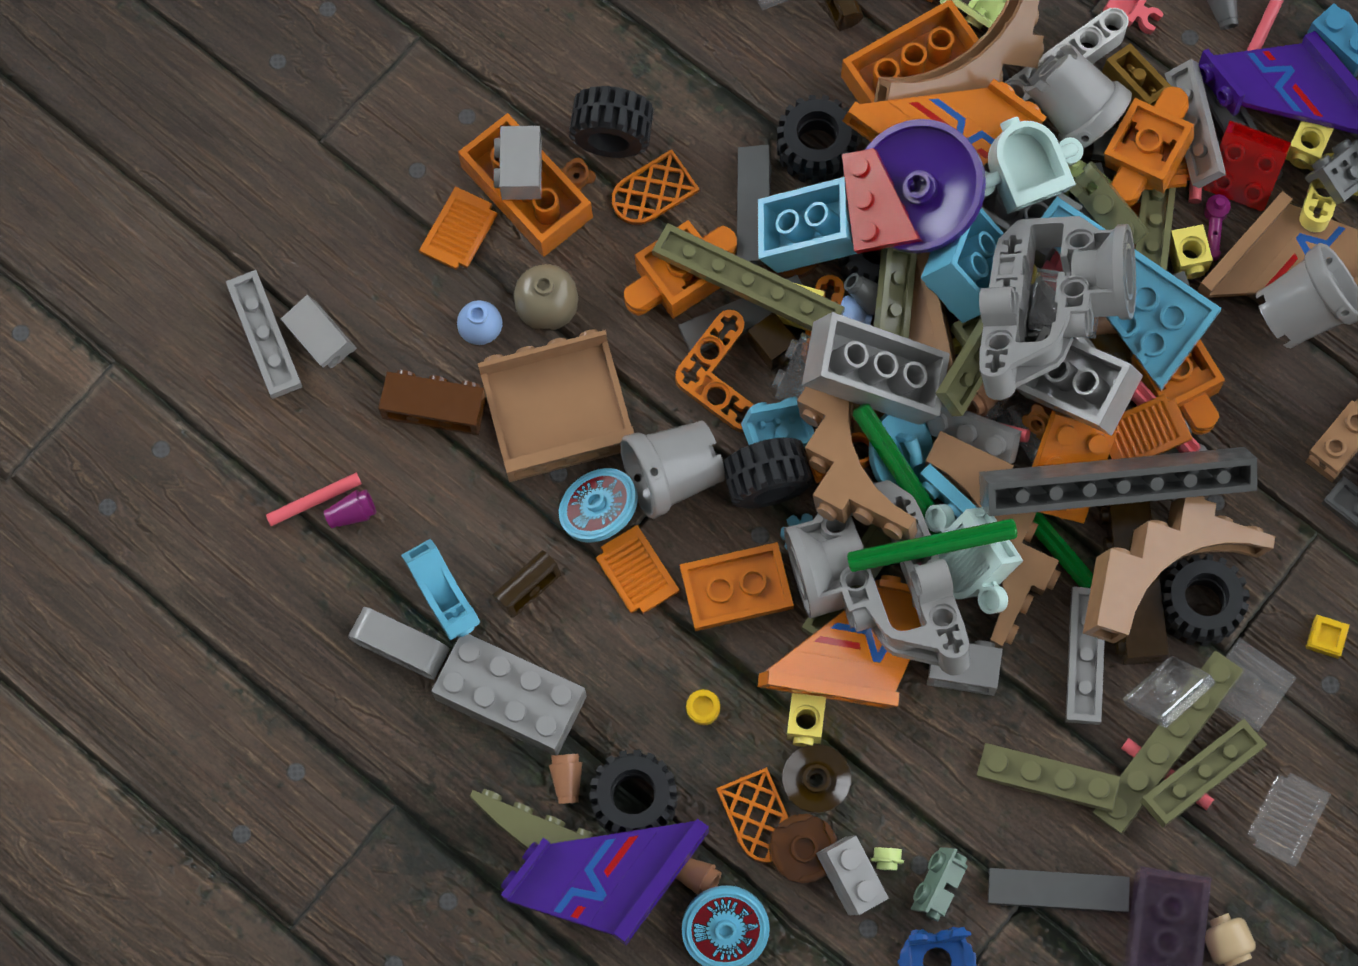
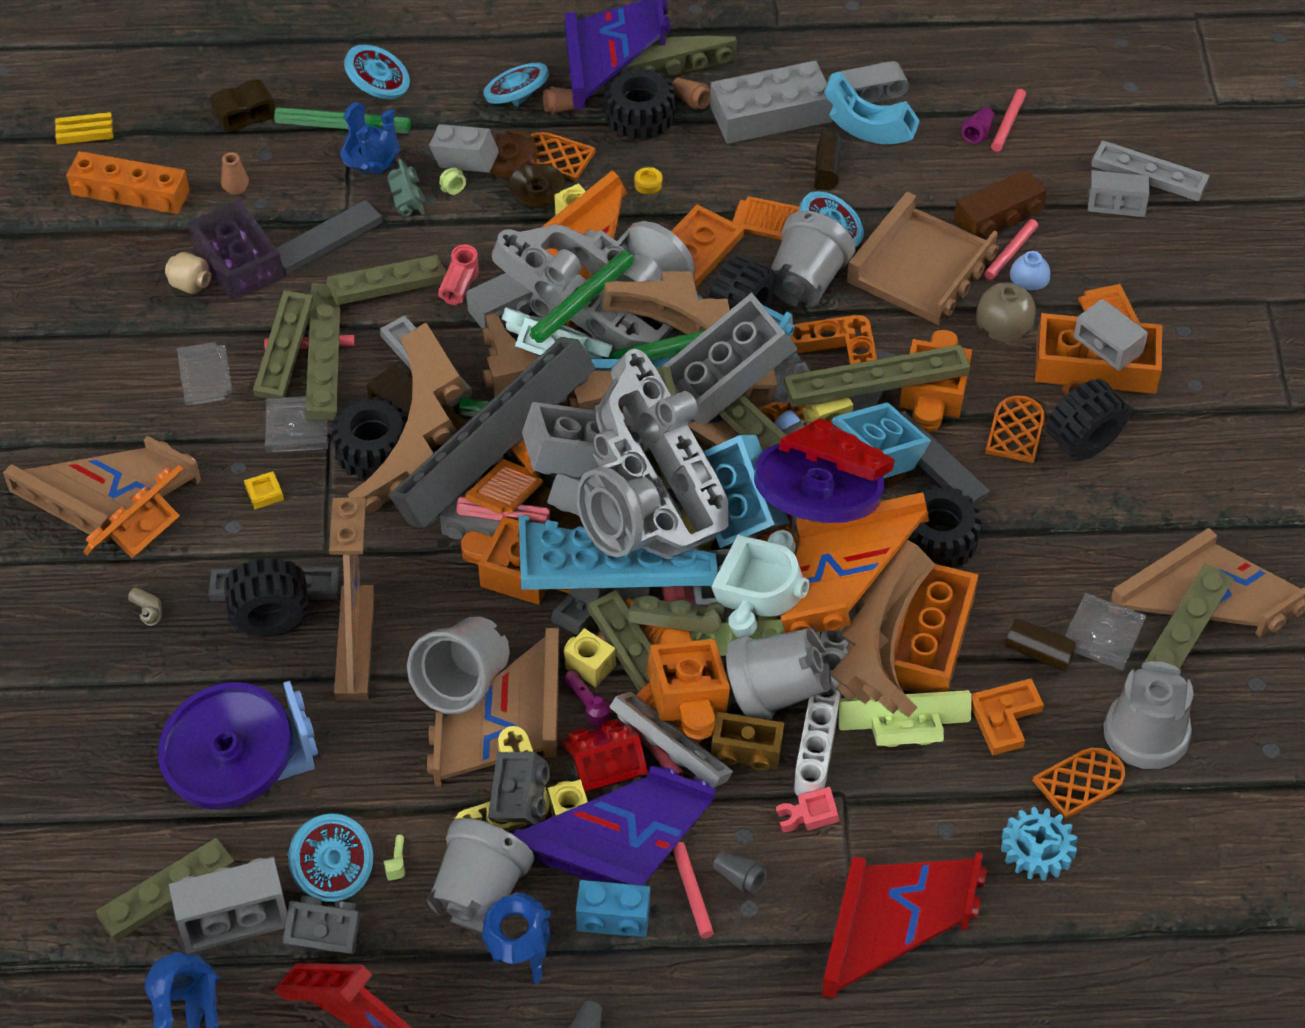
camera: 135 degrees right, 20 degrees down
clear plate [1123,655,1215,728] -> none
none -> coral piece [438,244,479,306]
none -> coral bar [984,219,1038,280]

